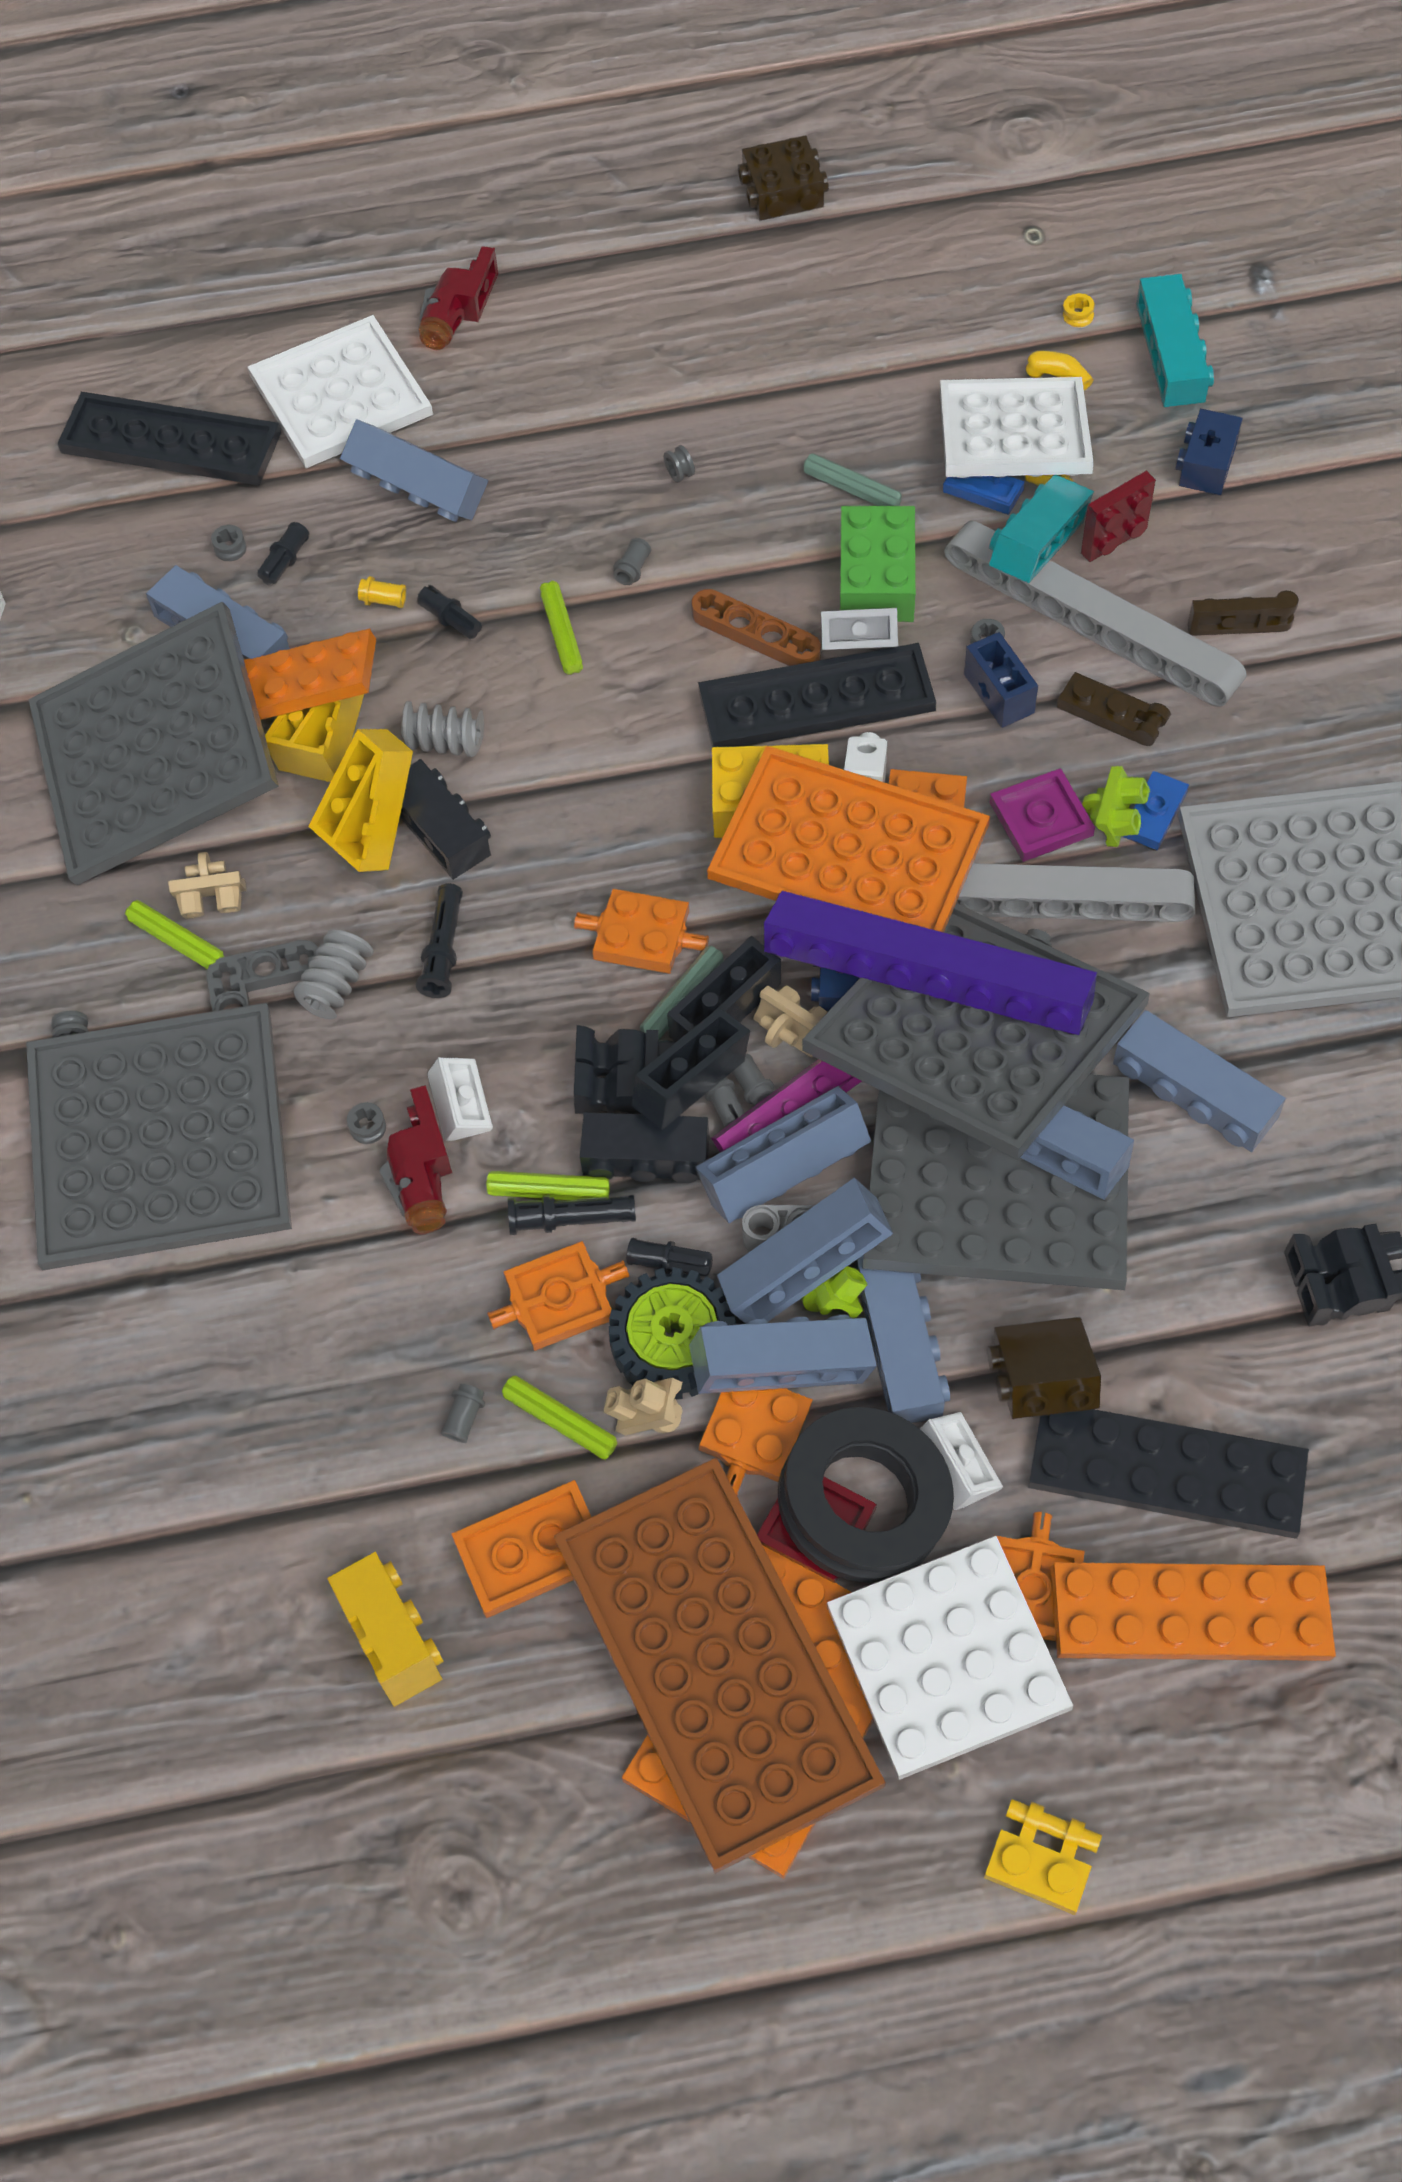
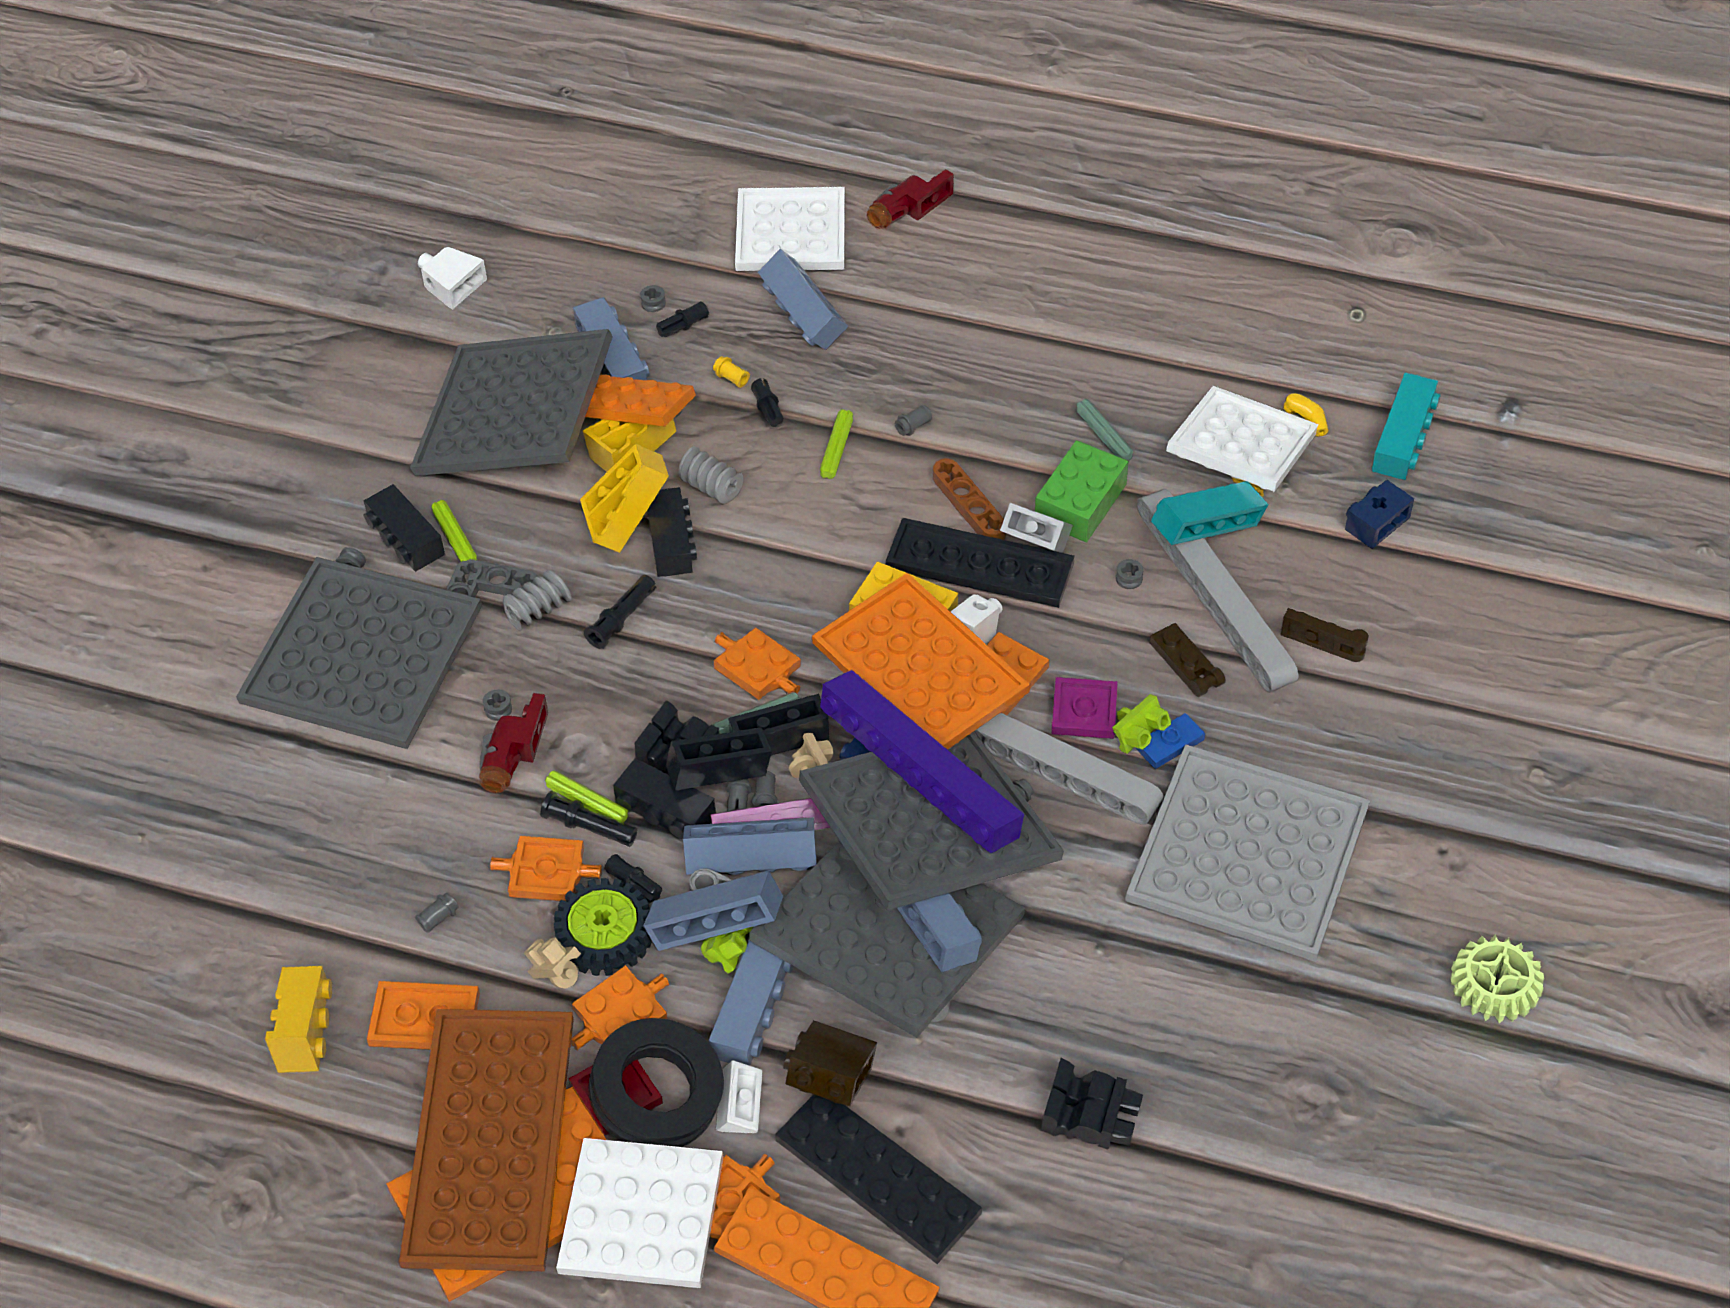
camera: 25 degrees right, 10 degrees down
black plate [57,391,282,486] -> none
tan hips [168,852,247,919] -> none
white slope [428,1057,493,1141] -> none
lime axle [502,1375,617,1459] -> none
dark grey bush [663,445,695,482] -> none
sand blue brick [689,1315,877,1394] -> none
dark brown brick [738,135,829,221] -> none
blue plate [943,476,1024,515] -> none
dark blue brick [964,632,1038,728] -> none
yellow bush [1063,293,1095,327] -> none
dark red plate [1081,470,1156,562] -> none
sand blue brick [1113,1010,1286,1152] -> none
none -> black brick [363,484,445,572]

